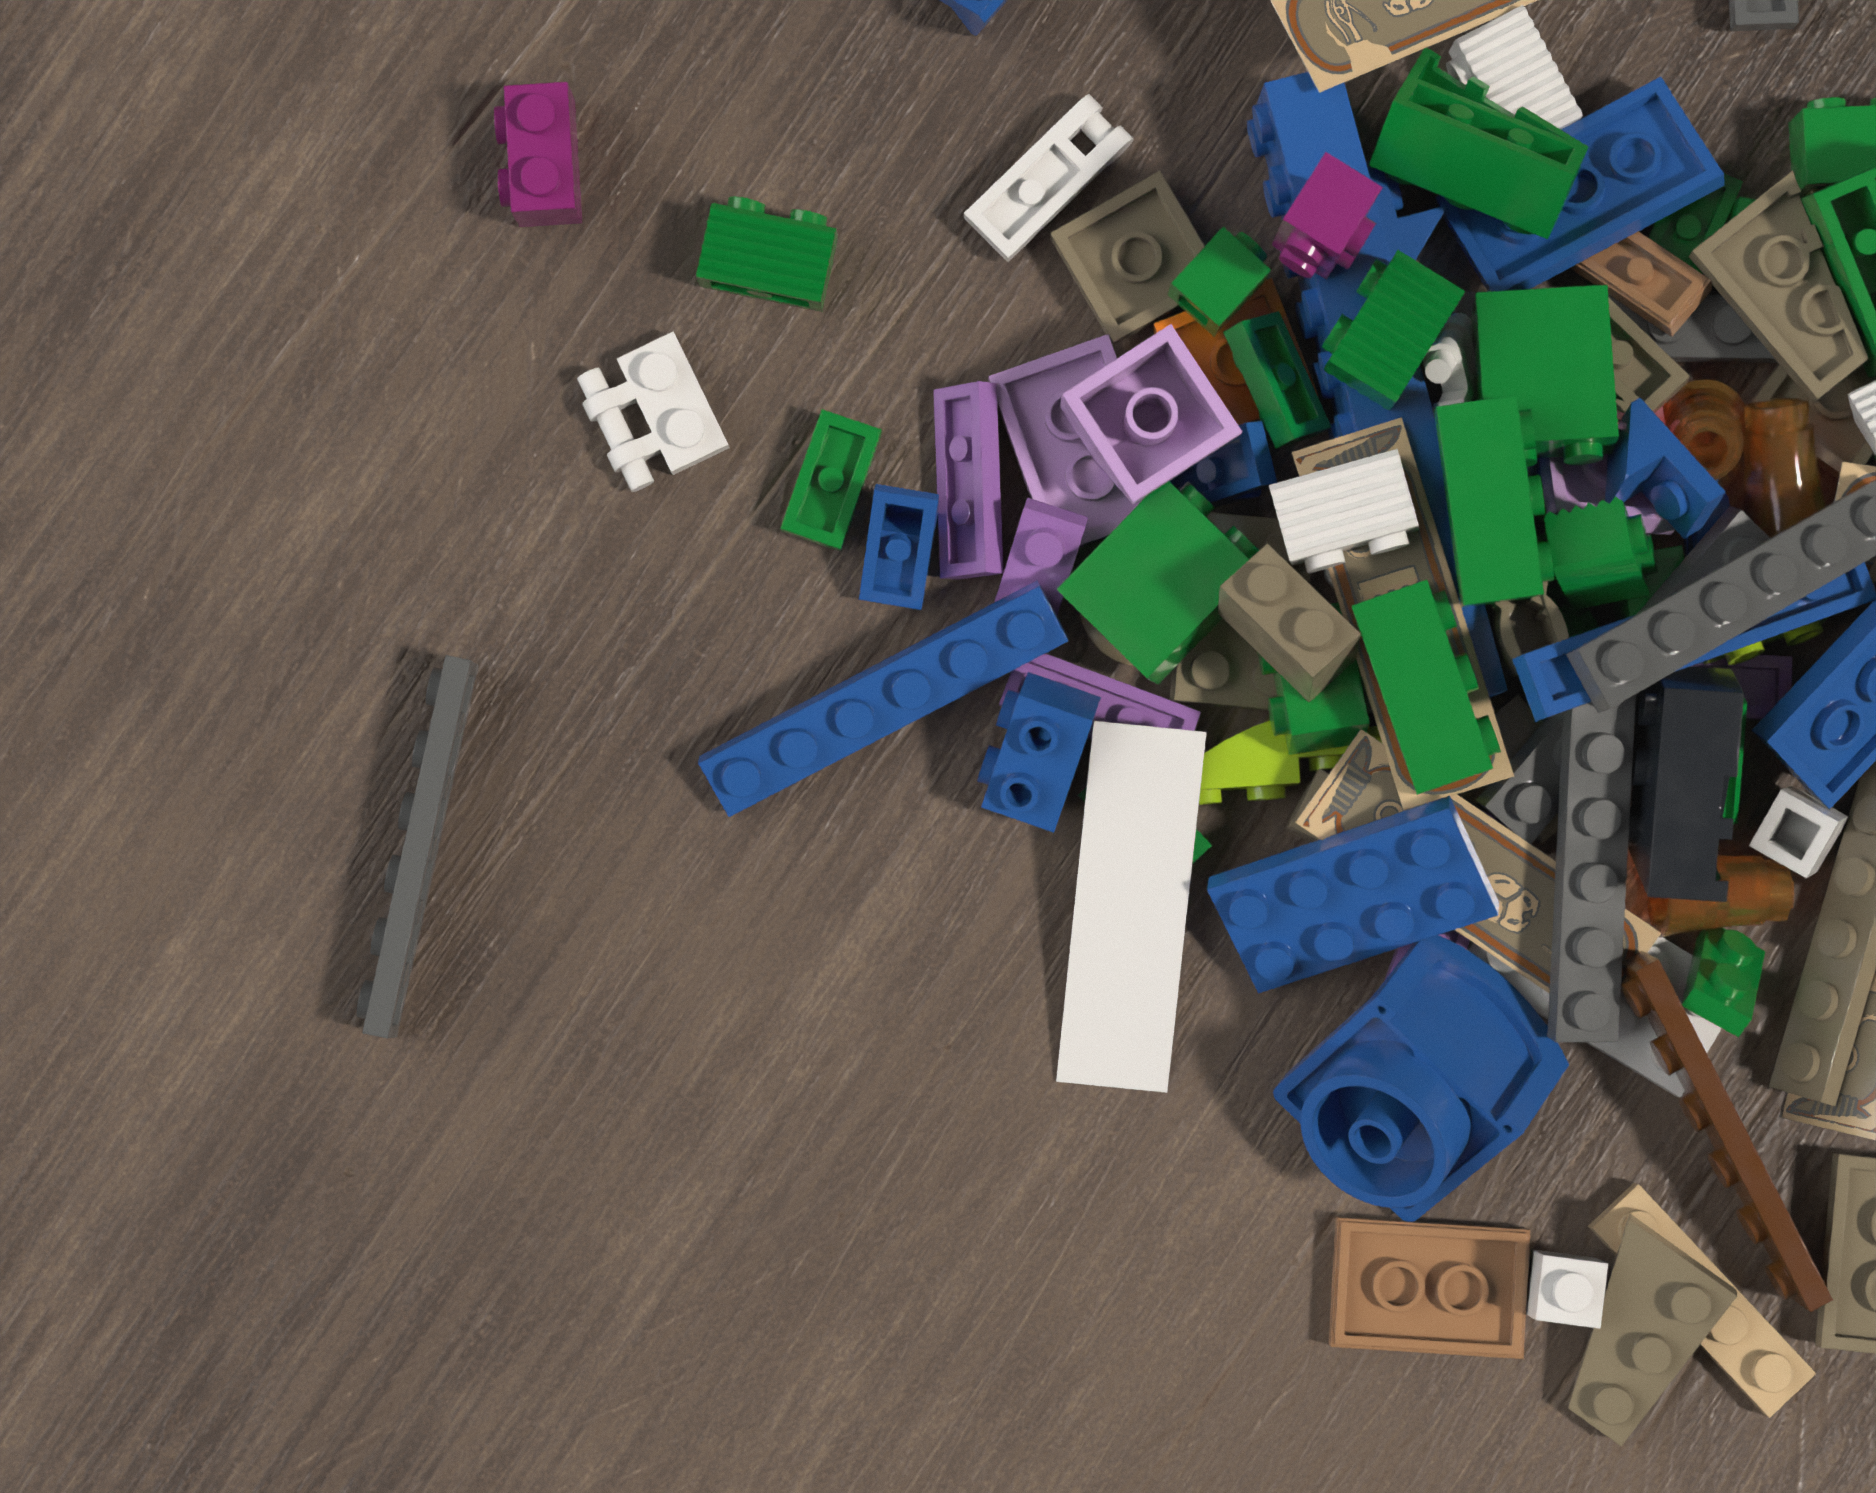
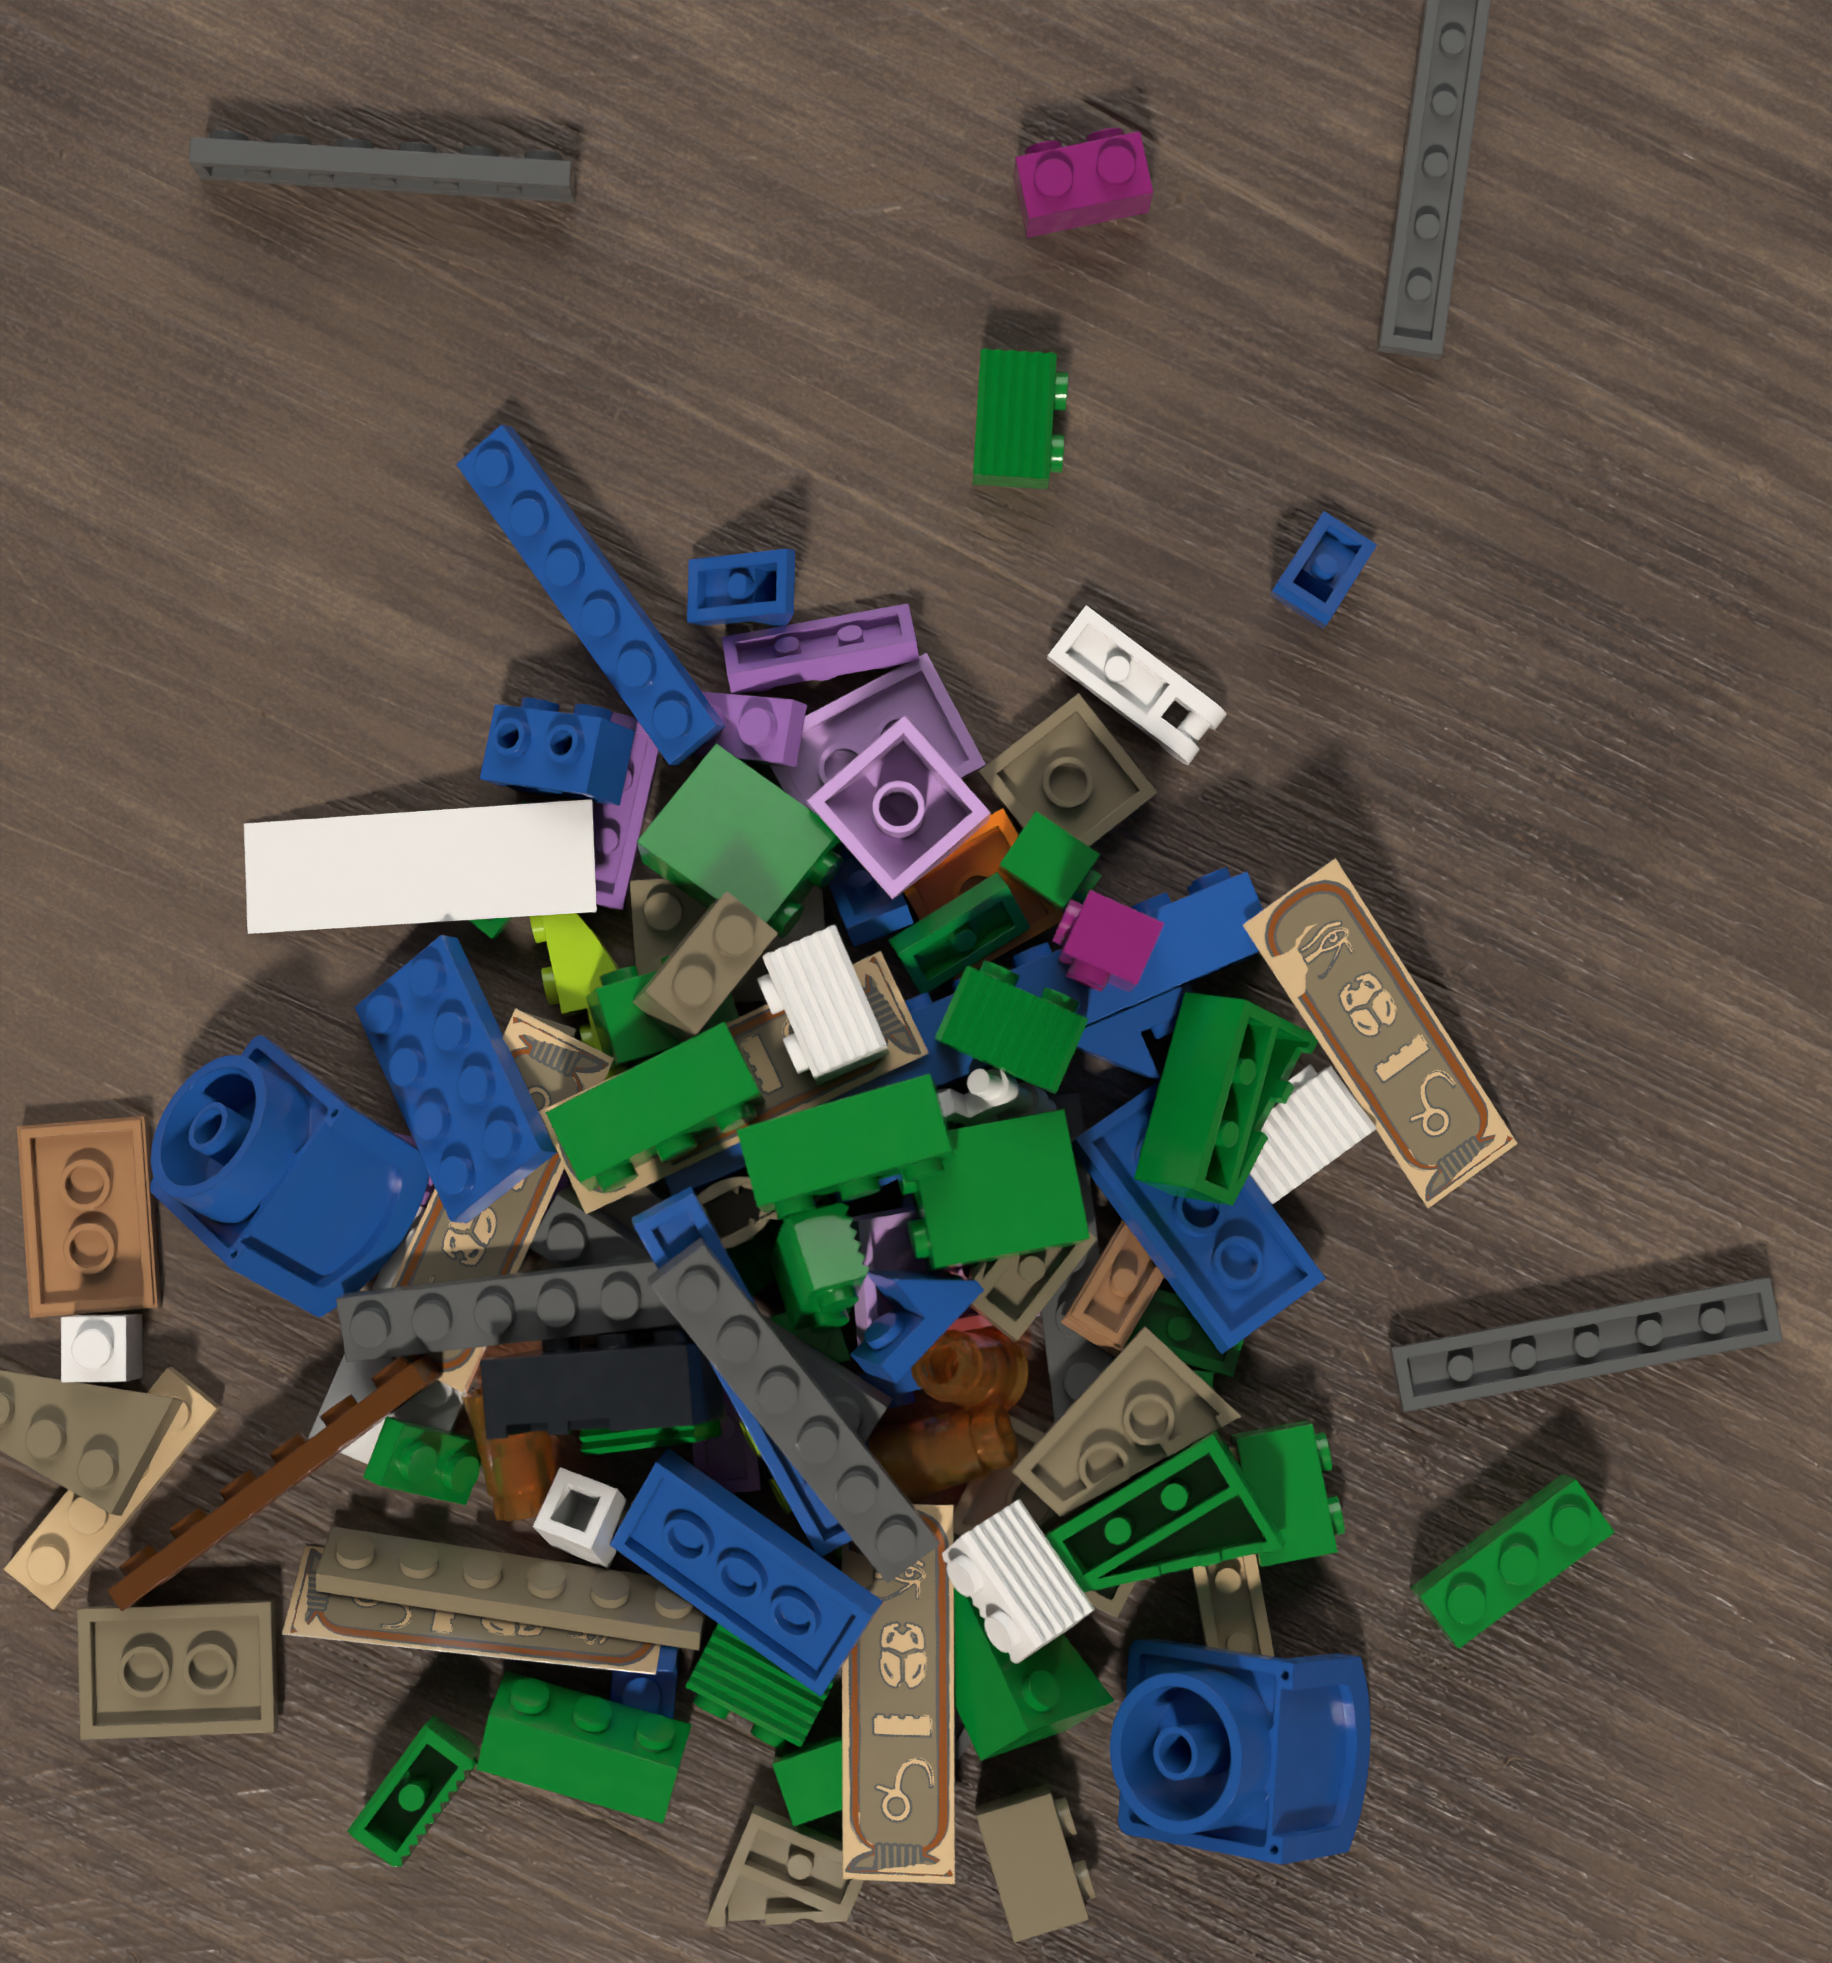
camera: 80 degrees right, 0 degrees up
white plate [577,331,730,492] -> none
green plate [780,409,882,552] -> none

